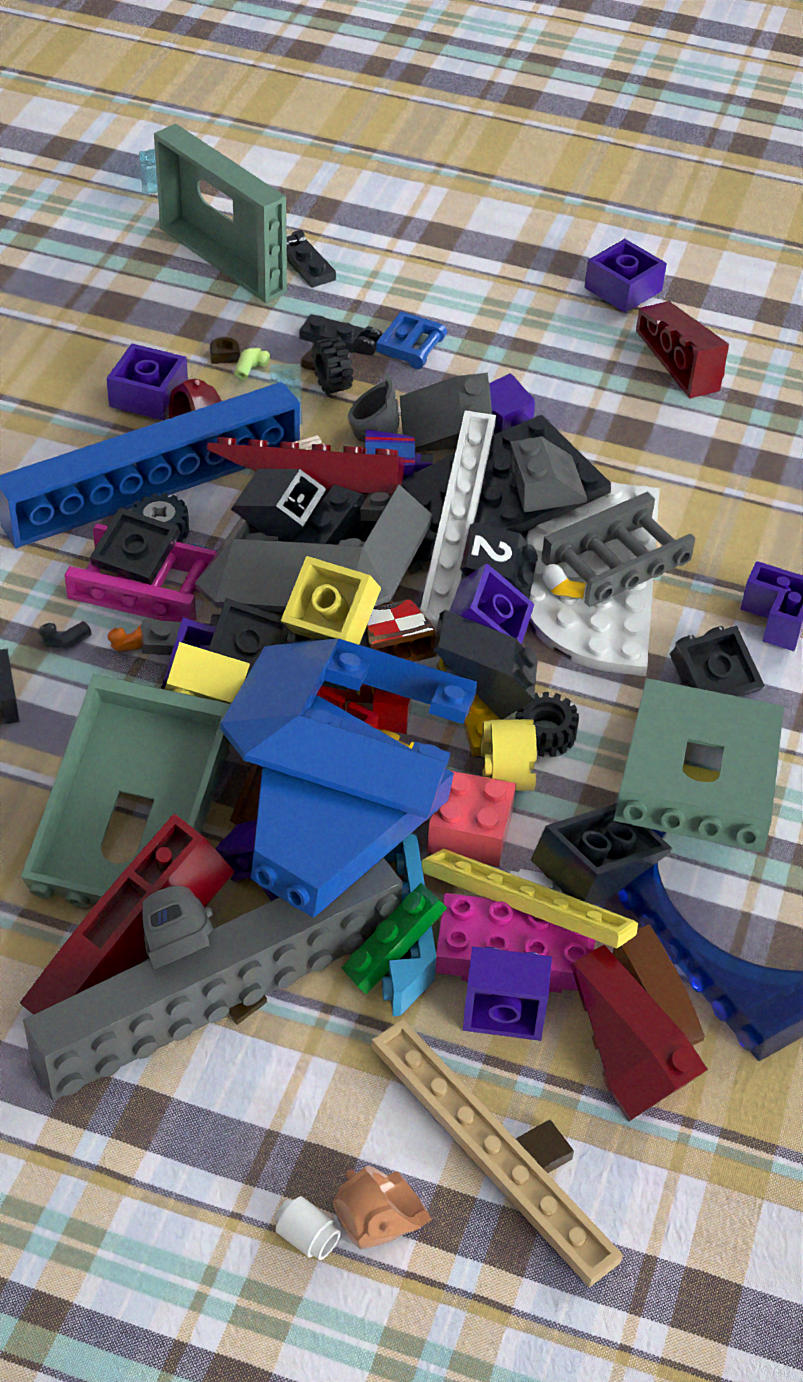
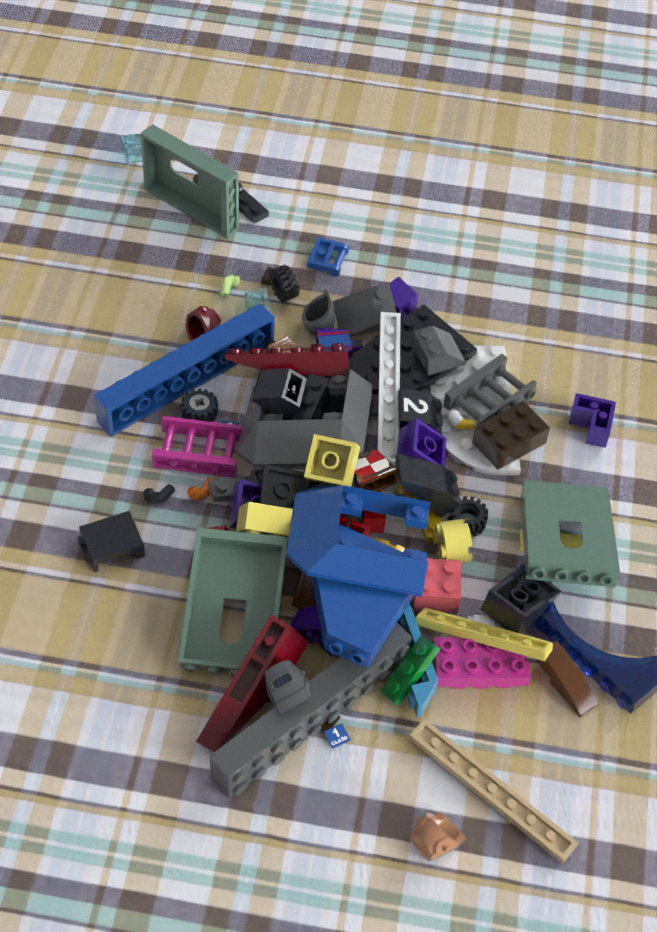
camera: 10 degrees left, 5 degrees up
black plate [90,507,180,585] -> none
dark purple brick [106,343,188,421] -> none
dark brown tile [210,337,240,364] -> none
white brick [275,1196,341,1260] -> none
black hinge [299,314,383,356] -> none
dark purple brick [462,946,552,1041] -> none
dark brown tile [516,1119,574,1173] -> none
dark red wedge [571,945,708,1122] -> none
dark purple brick [584,238,667,313] -> none
dark red wedge [636,301,729,399] -> none
black plate [669,625,765,697] -> none
none -> blue sticker [324,724,351,749]
none -> dark brown brick [472,401,550,470]

